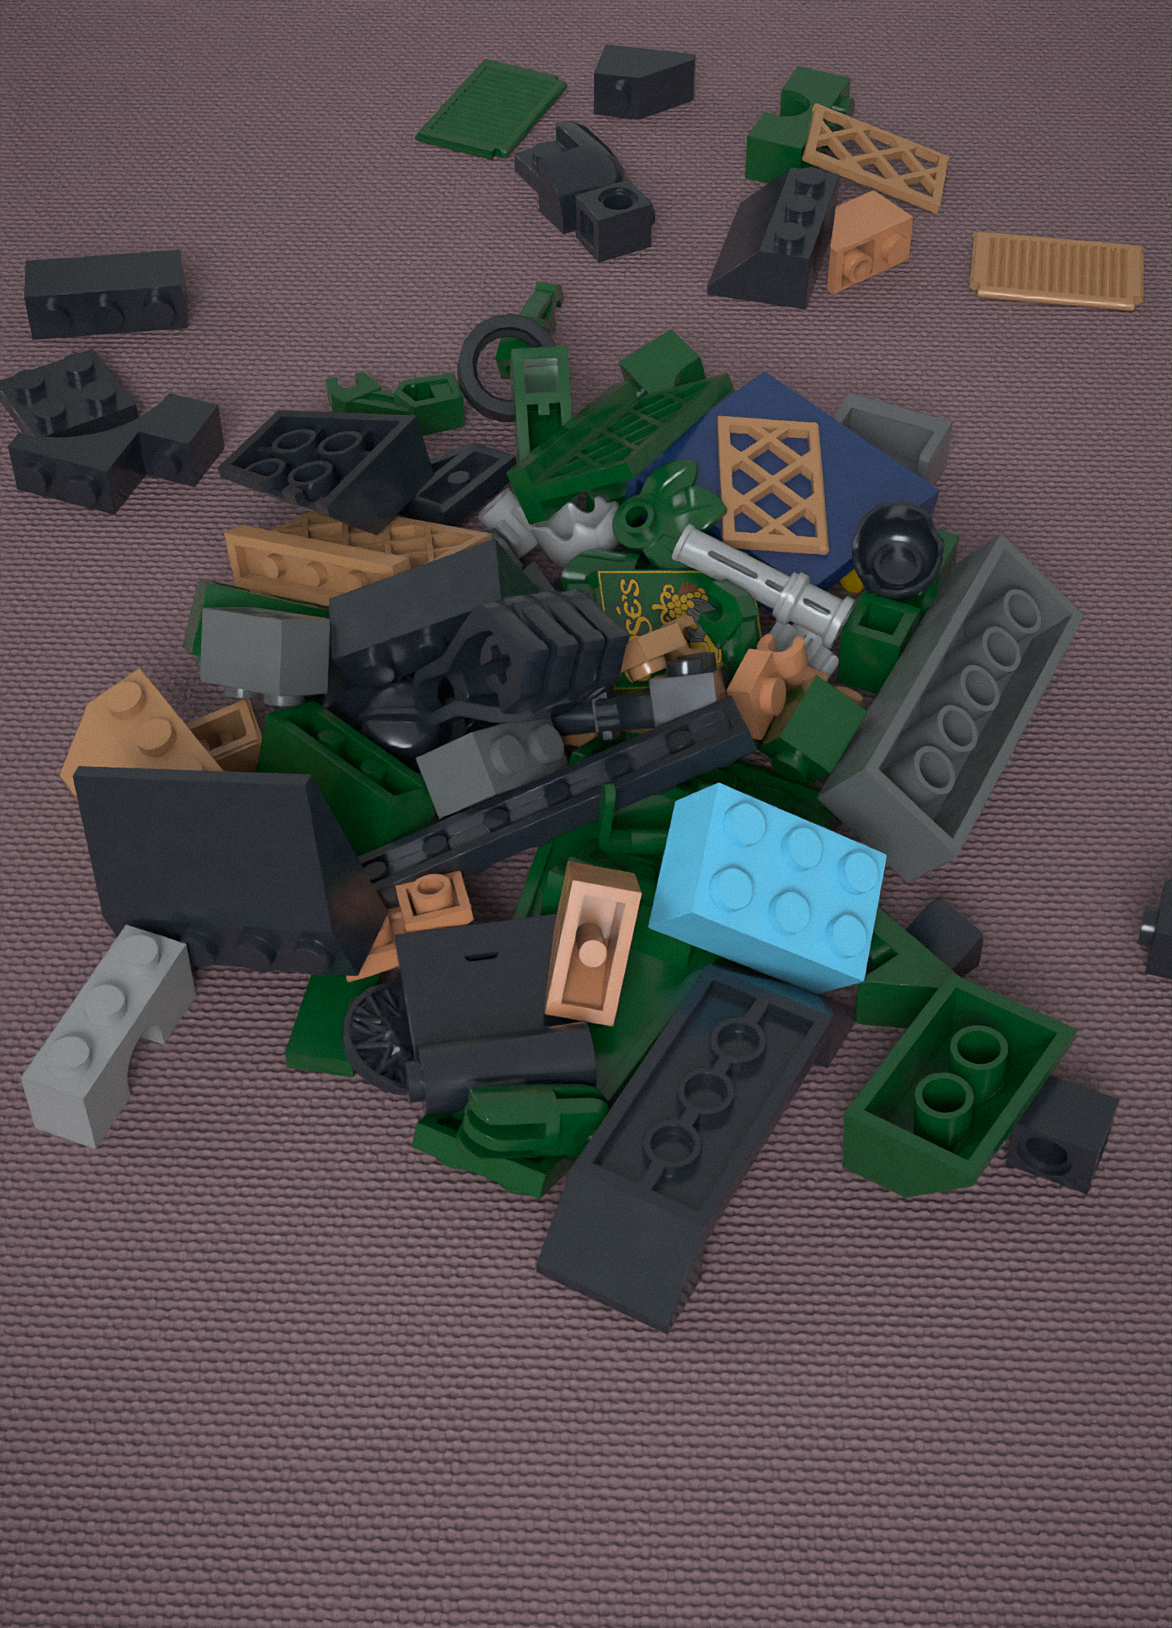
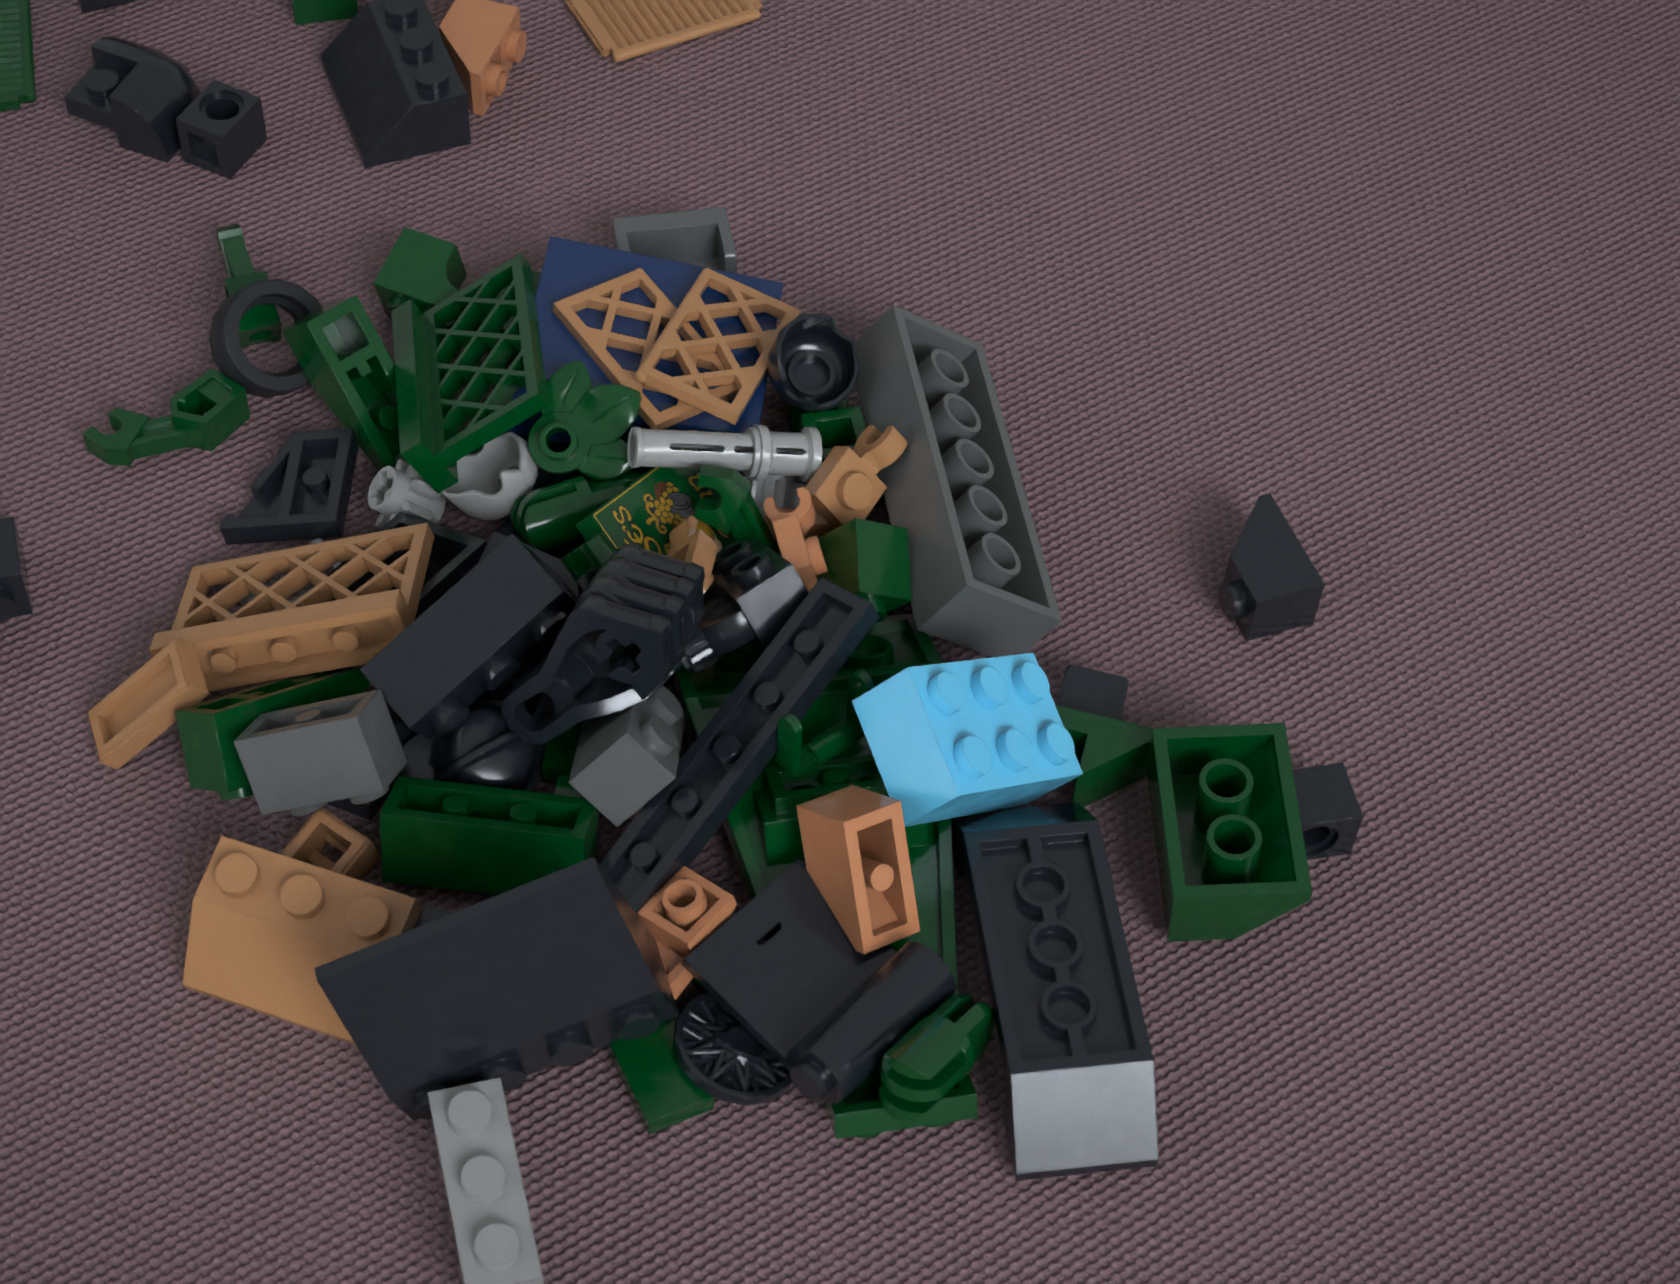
camera: 40 degrees left, 5 degrees up
black wedge [218,410,434,536] -> none
none -> medium nougat tile [87,637,209,770]
none -> medium nougat window [635,268,801,425]
none -> medium nougat plate [805,425,908,529]

